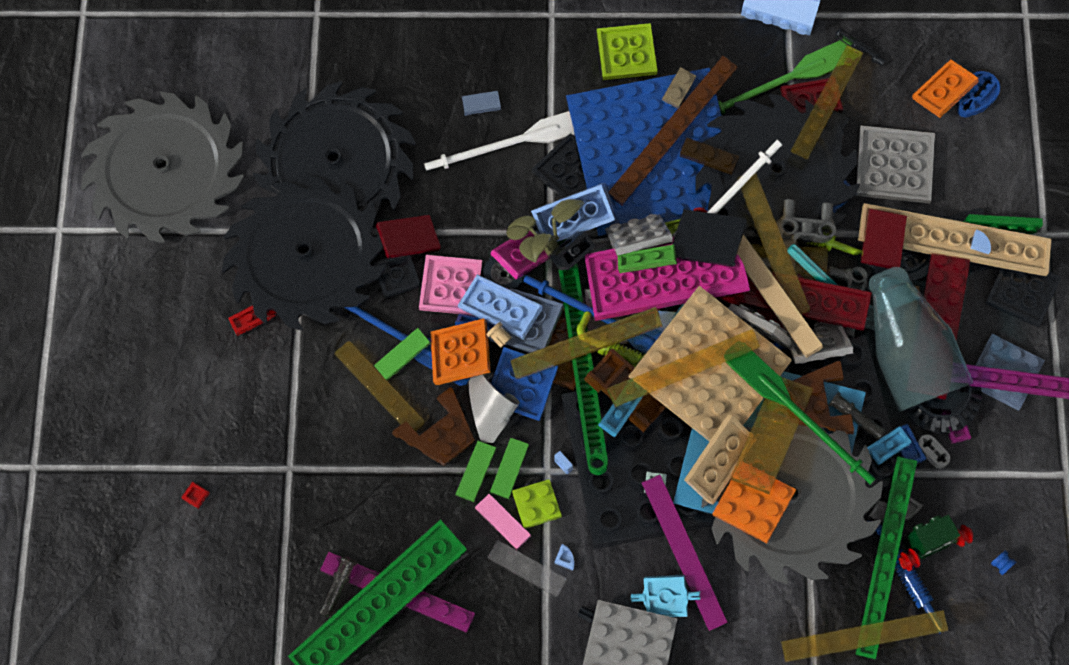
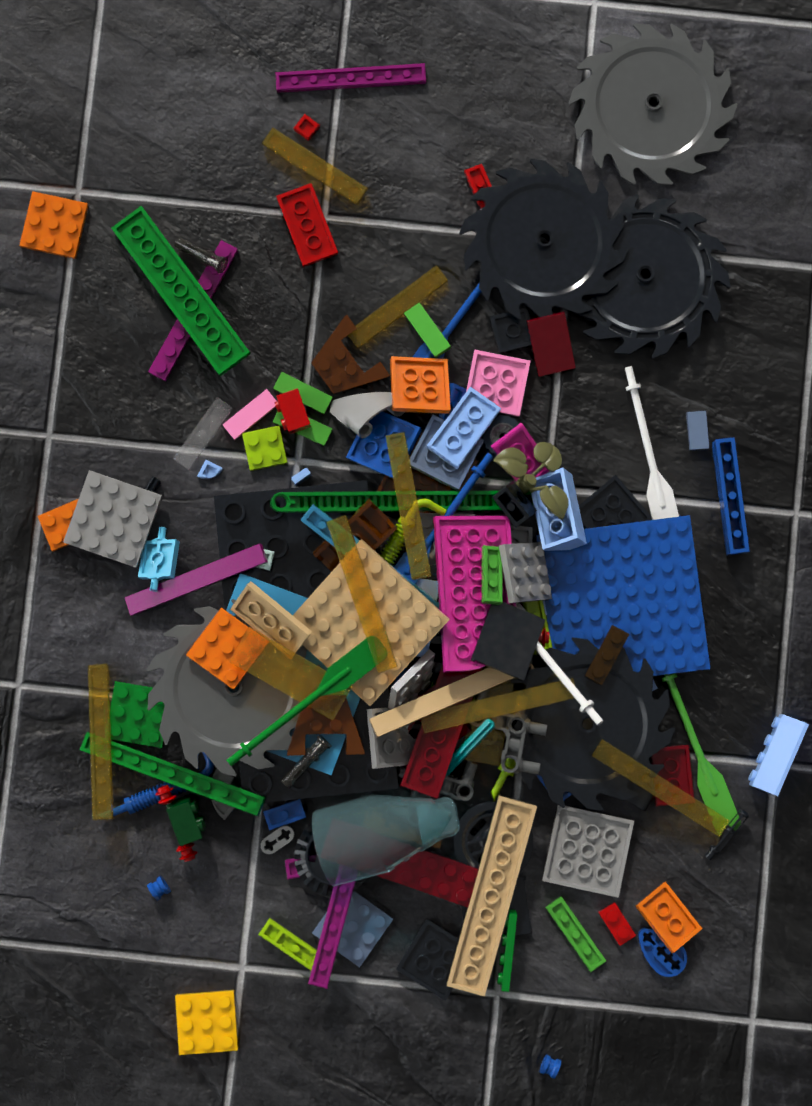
camera: 90 degrees right, 15 degrees up
tan bush [486,322,512,348] -> none
lime plate [597,23,657,80] -> none
reddish brown plate [608,56,737,206] -> none
dark tan plate [662,67,696,109] -> none
dark red tile [861,208,907,270] -> none
dark azure plate [867,426,912,465] -> none
light blue tile [970,229,991,254] -> none
none -> green plate [105,681,165,748]
none -> lime plate [258,918,317,971]
none -> clear yellow plate [262,127,367,205]
none -> red brick [274,388,311,434]
none -> magenta tile [275,63,426,93]
none -> red plate [276,183,338,267]
none -> bright green tile [545,896,606,972]
none -> red plate [598,902,636,946]
none -> blue brick [712,437,750,556]

